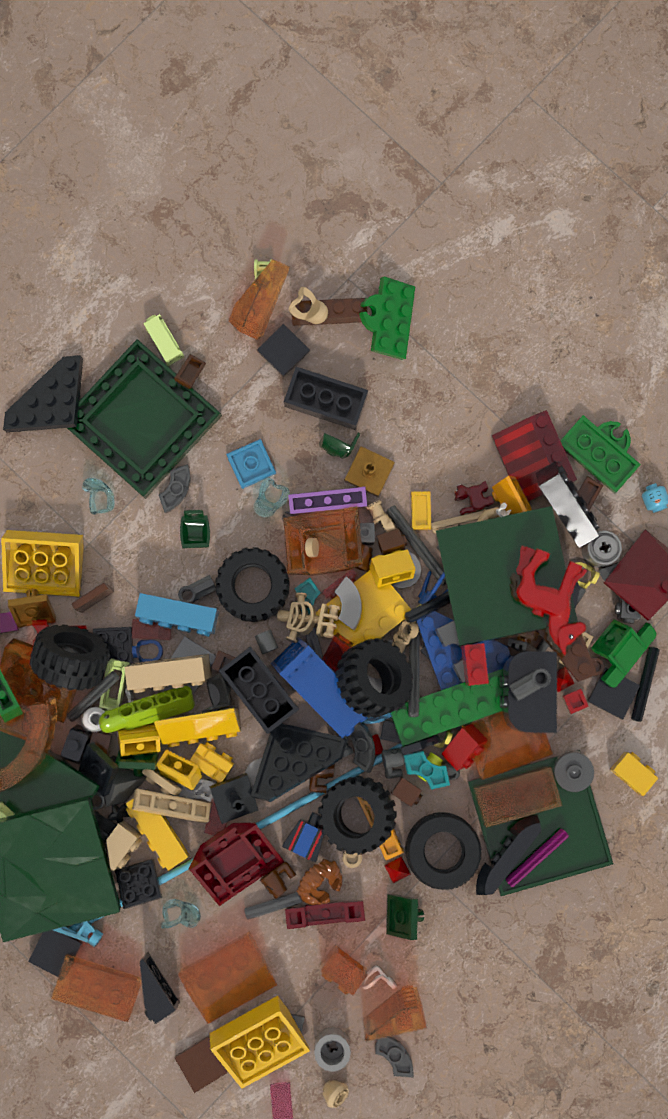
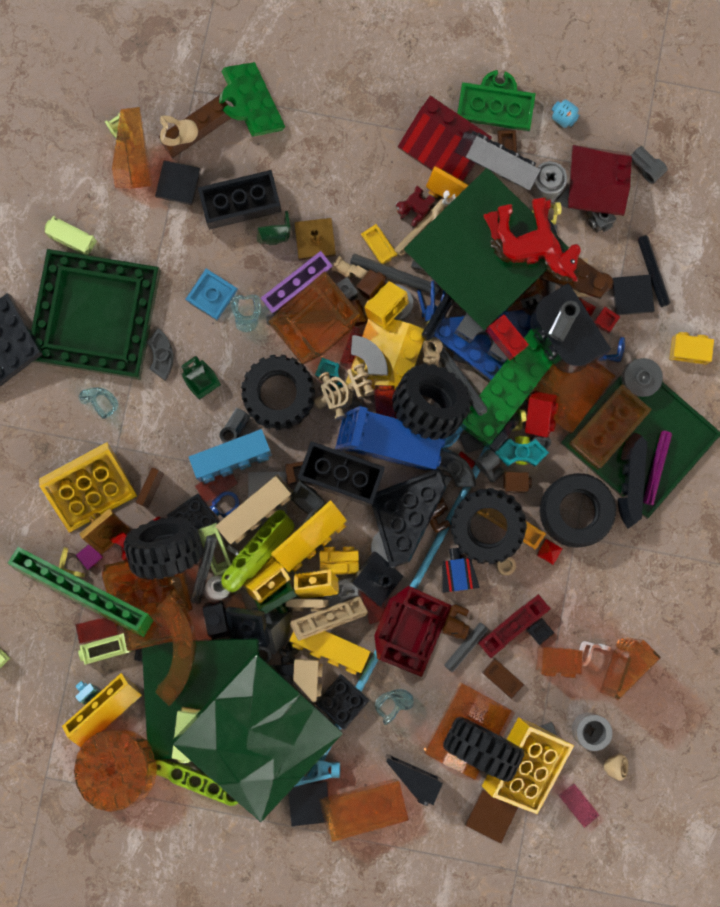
camera: 35 degrees left, 0 degrees up
reddish brown tile [174,354,206,389] -> none
dark grey piece [255,630,278,654] -> none
dark orange piece [297,859,342,905] -> none
tan tile [305,538,319,557] -> none
dark grey tile [375,1032,414,1078] -> none
dark green tile [386,894,424,940] -> none
green plate [591,619,657,687] -> none
none -> black tyre [443,717,524,782]
none -> reddish brown tile [482,658,524,699]
none -> black tile [527,618,554,645]
none -> blue piece [599,337,625,363]

